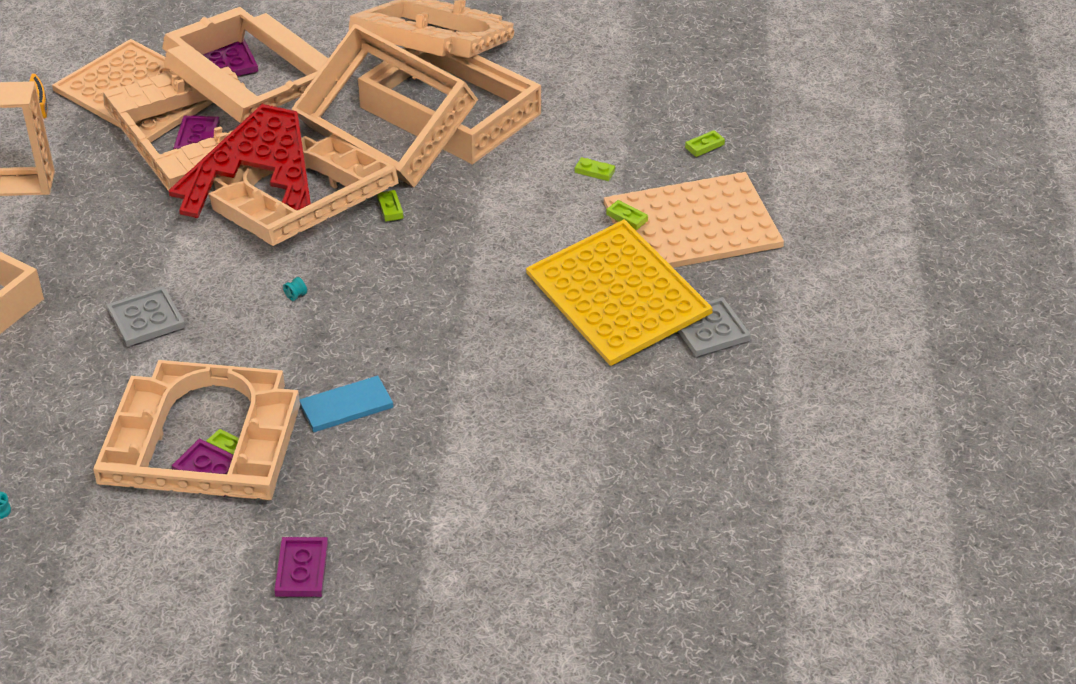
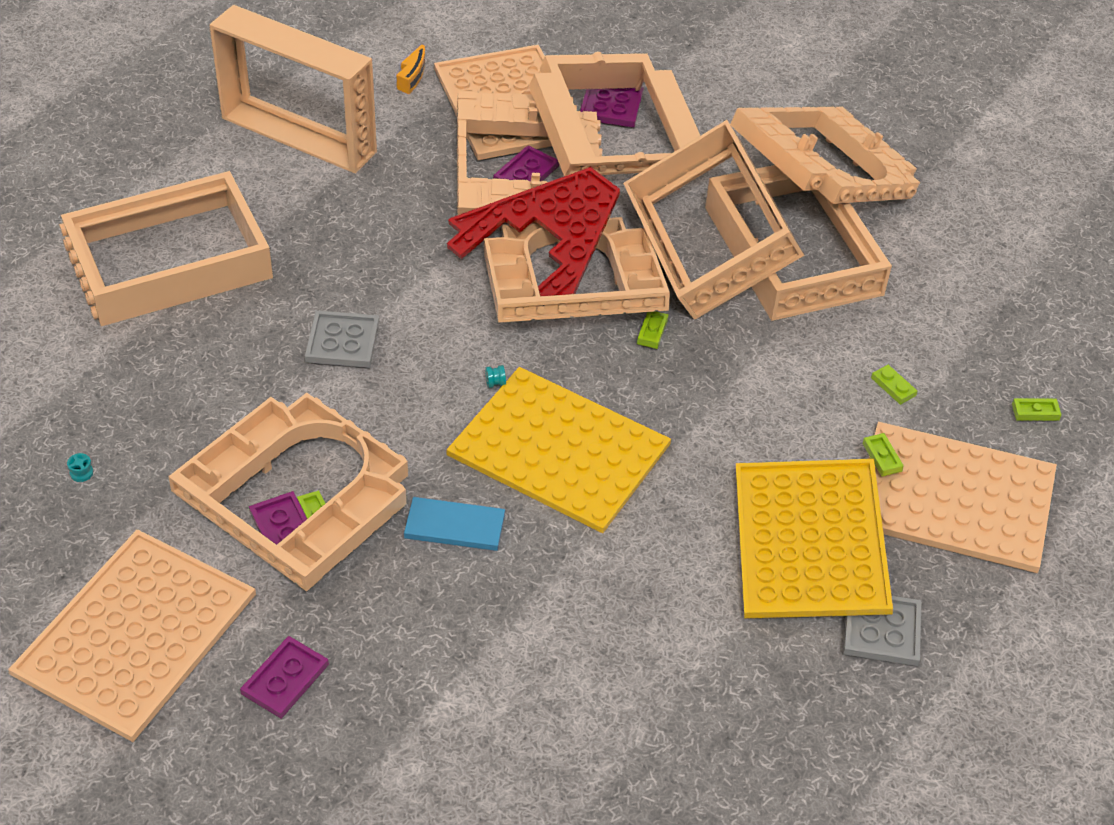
camera: 30 degrees right, 5 degrees up
none -> light nougat plate [8,529,256,742]
none -> yellow plate [446,367,671,534]

